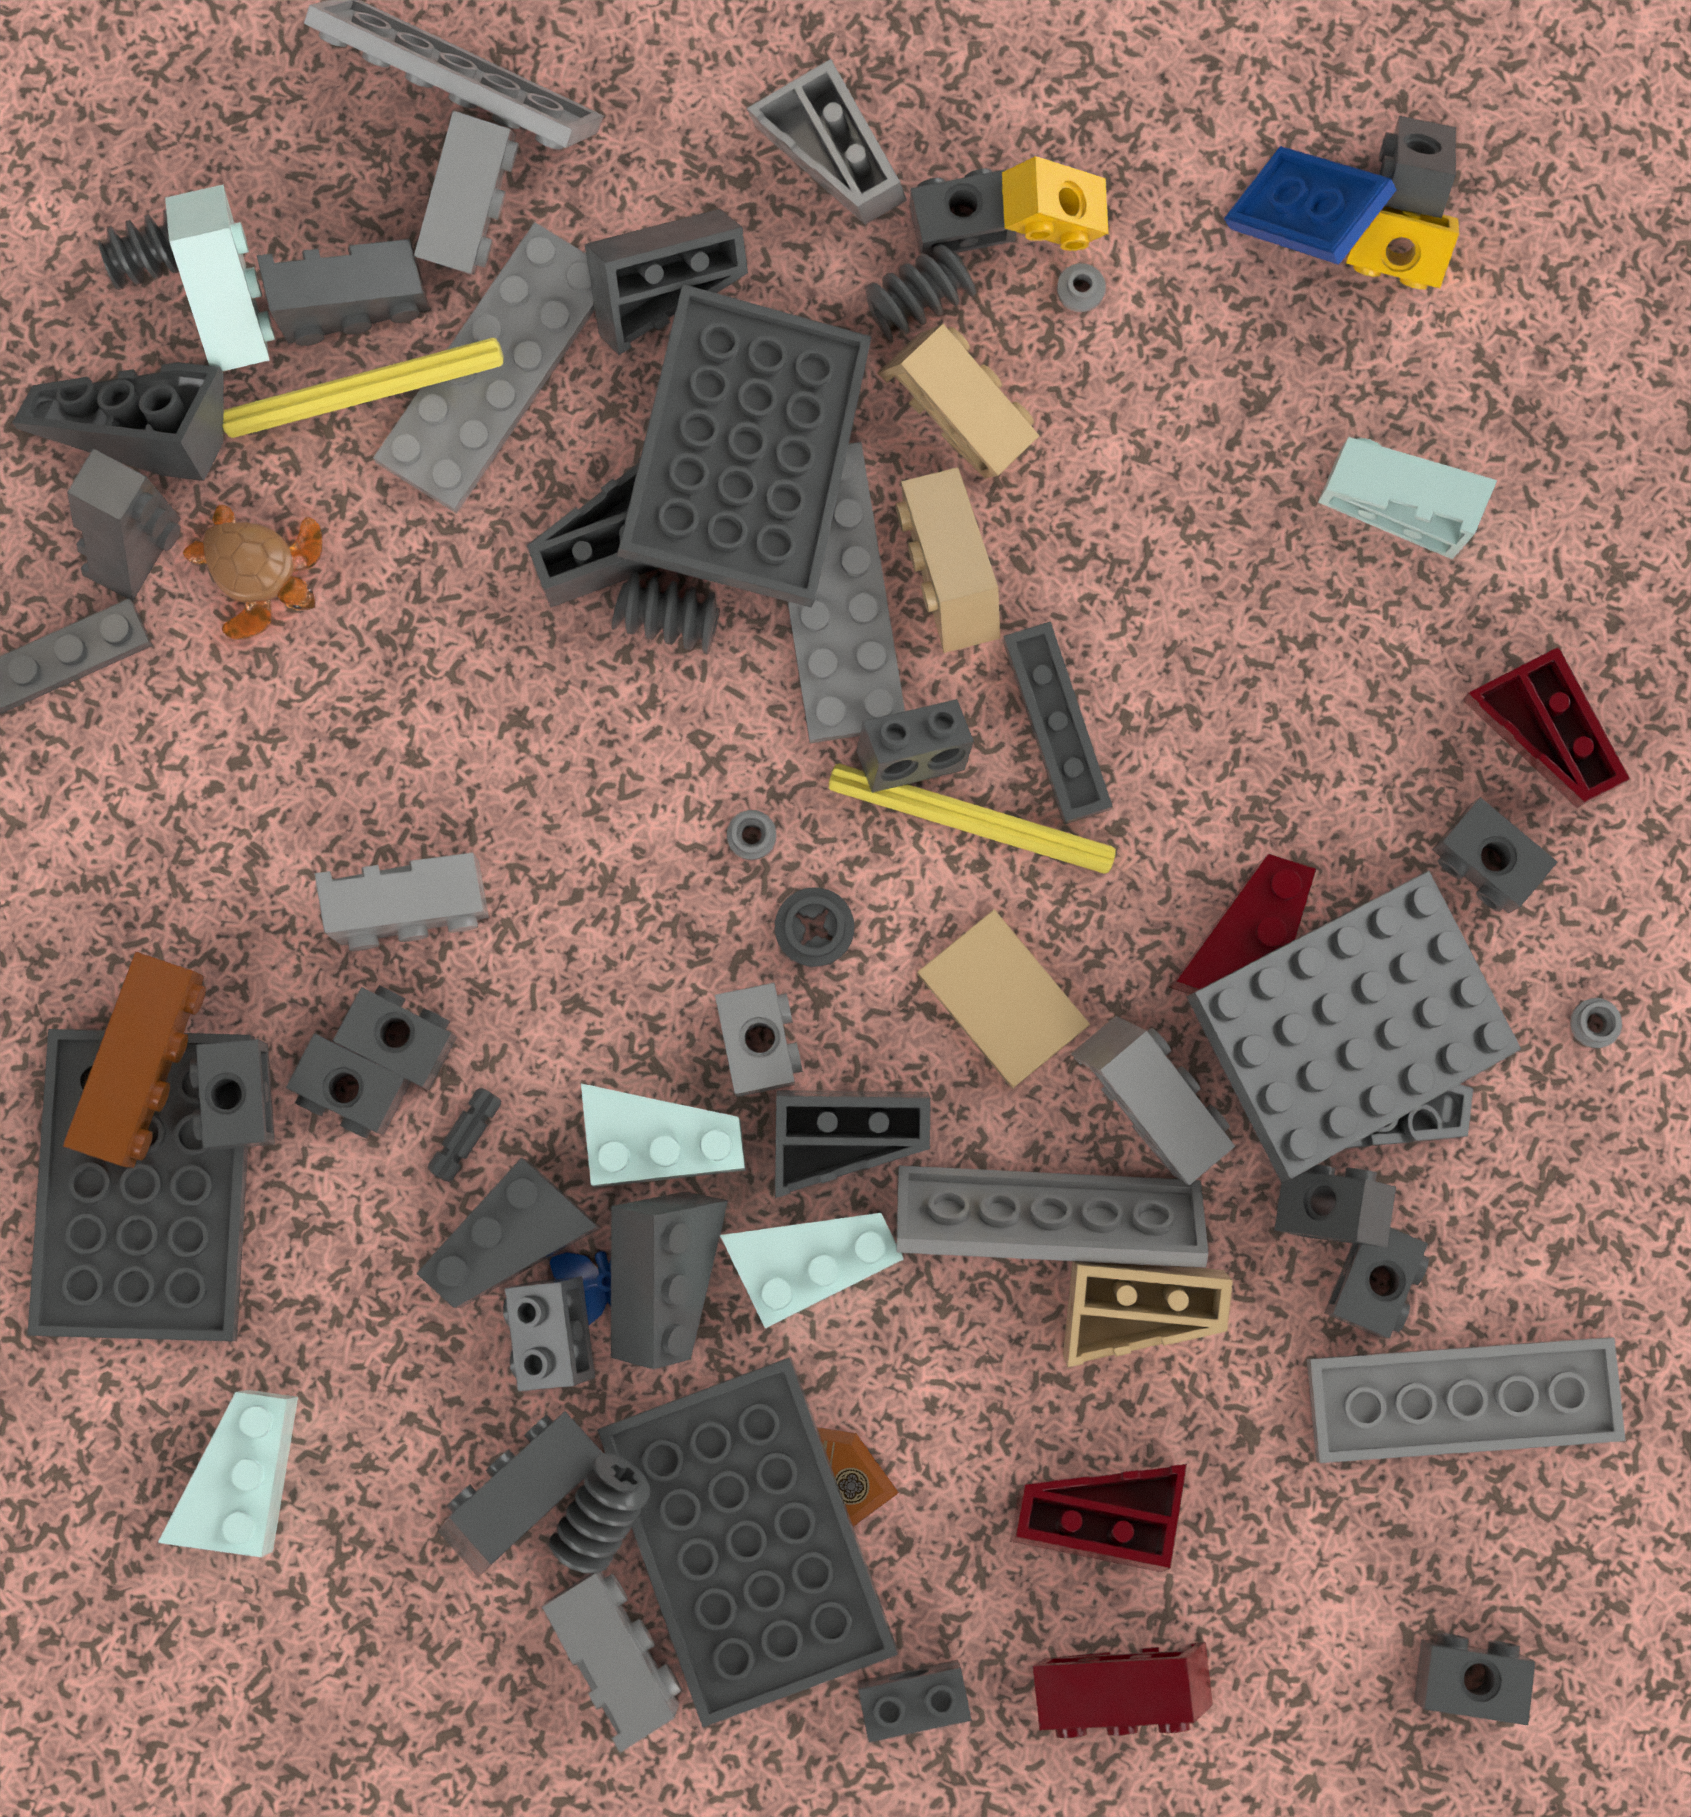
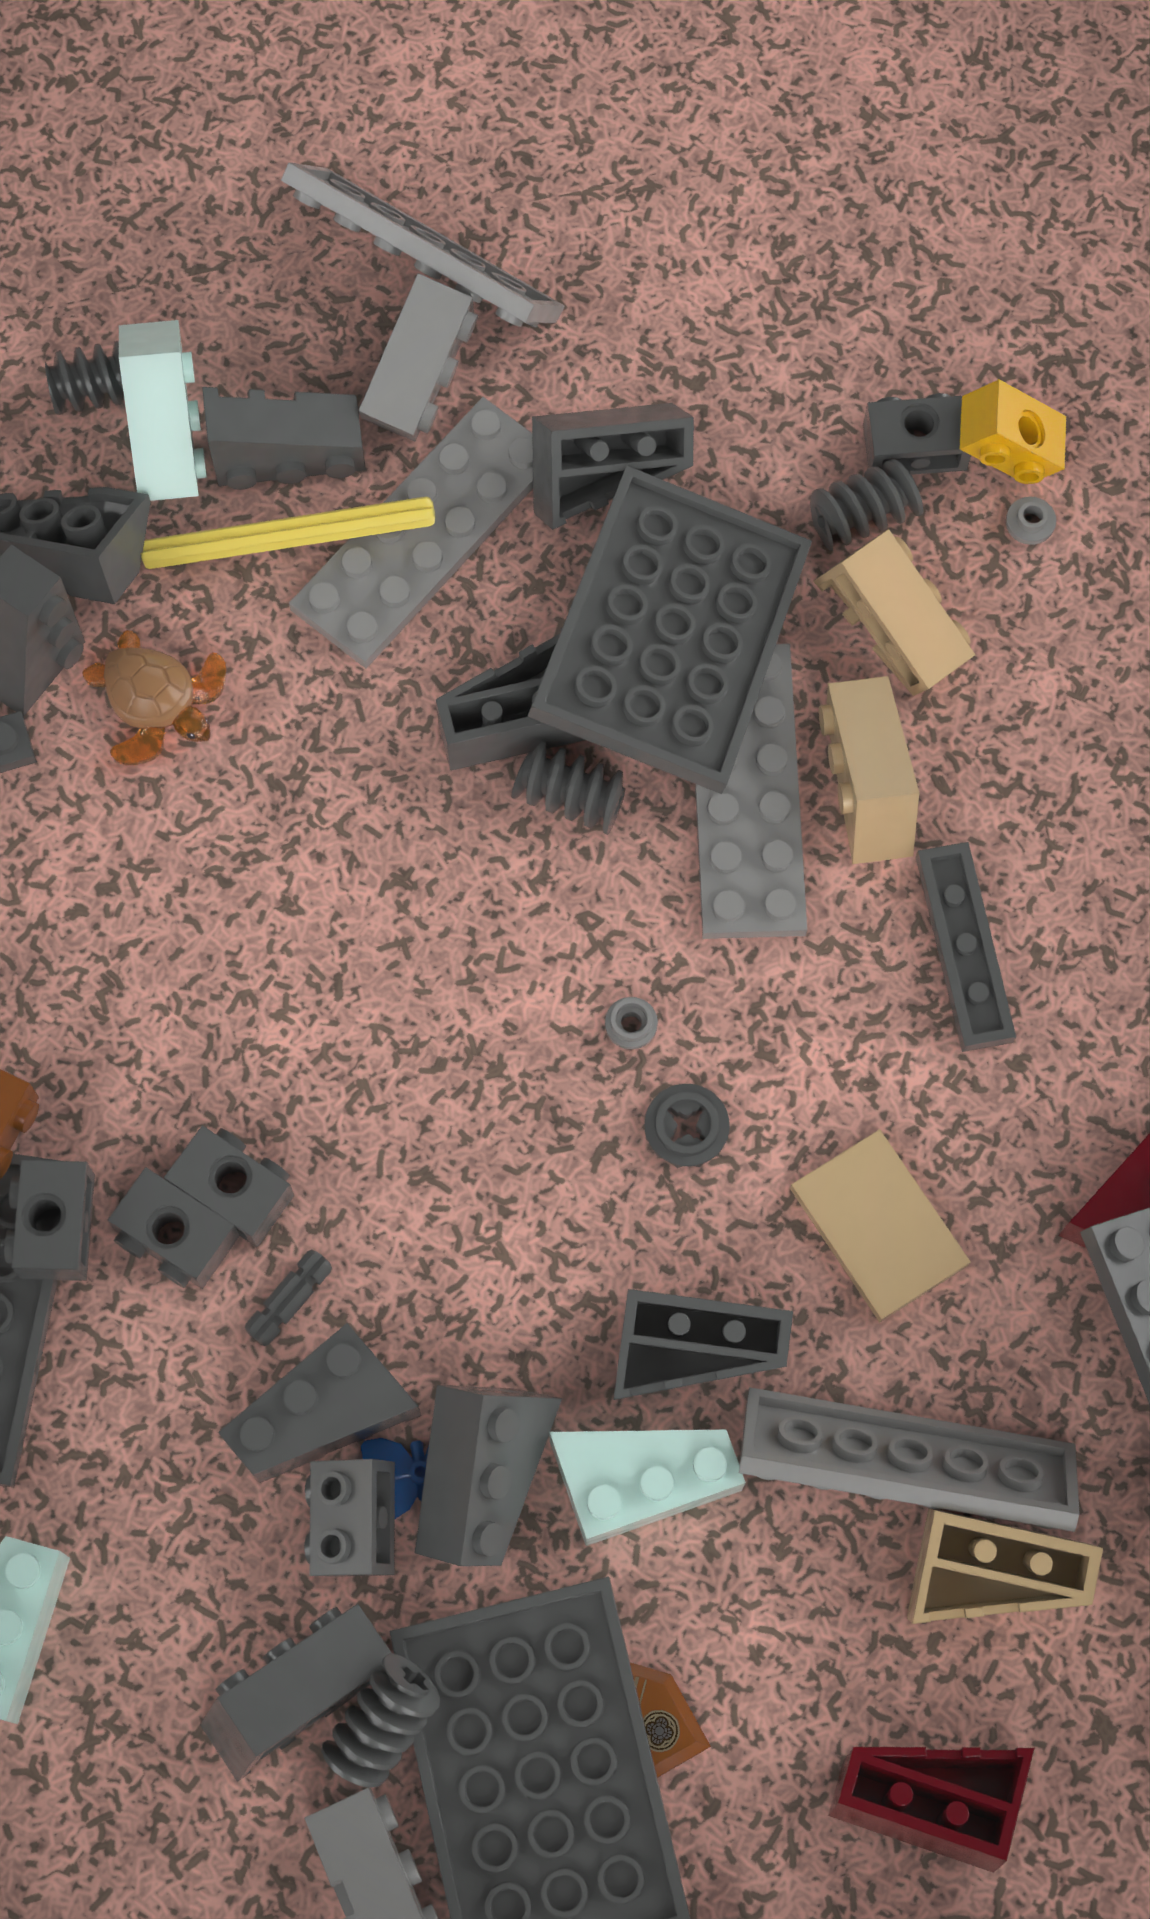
camera: 10 degrees right, 10 degrees down
light grey wedge [314,853,489,951] -> none
light aqua wedge [581,1084,746,1187] -> none
light grey brick [715,983,803,1097] -> none
light grey wedge [746,59,907,225] -> none
light yellow axle [829,764,1116,874] -> none
dark grey brick [856,699,974,793] -> none
light grey wedge [1071,1016,1235,1185] -> none

